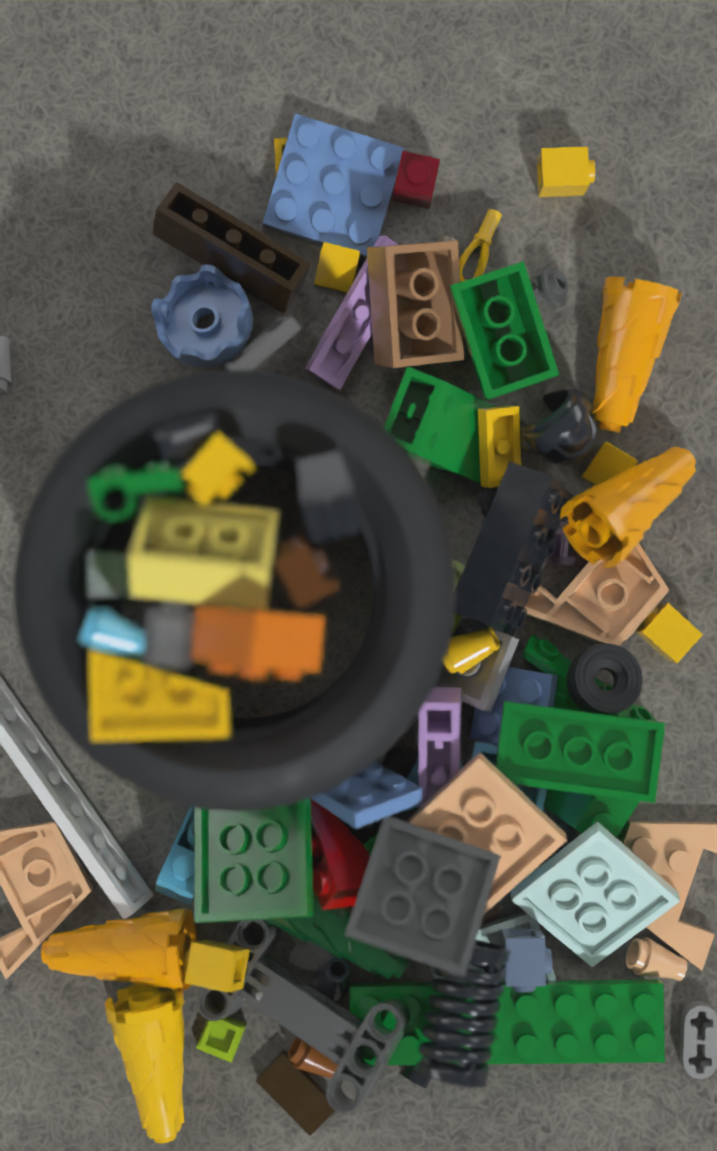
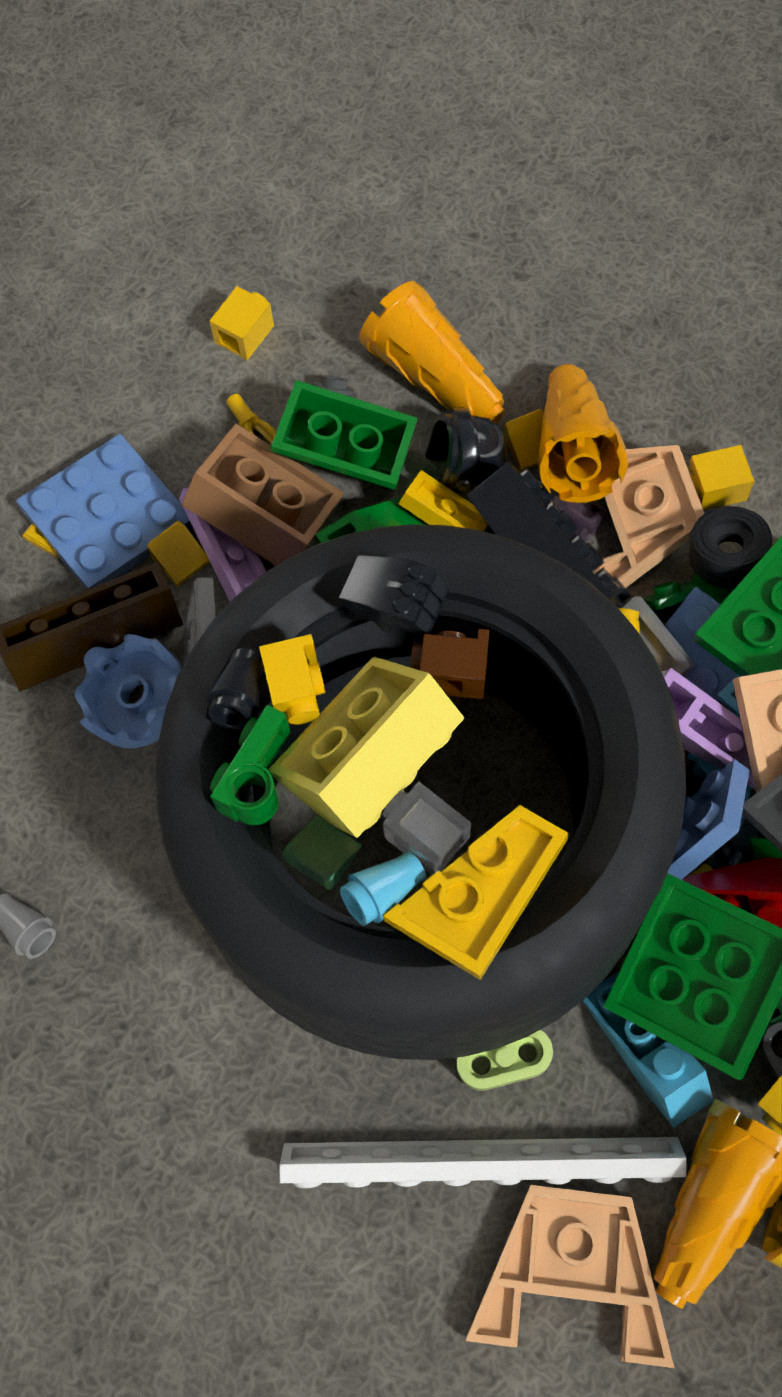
camera: 50 degrees left, 20 degrees down
orange brick [191,605,324,679] -> none
dark red brick [393,151,441,209] -> none

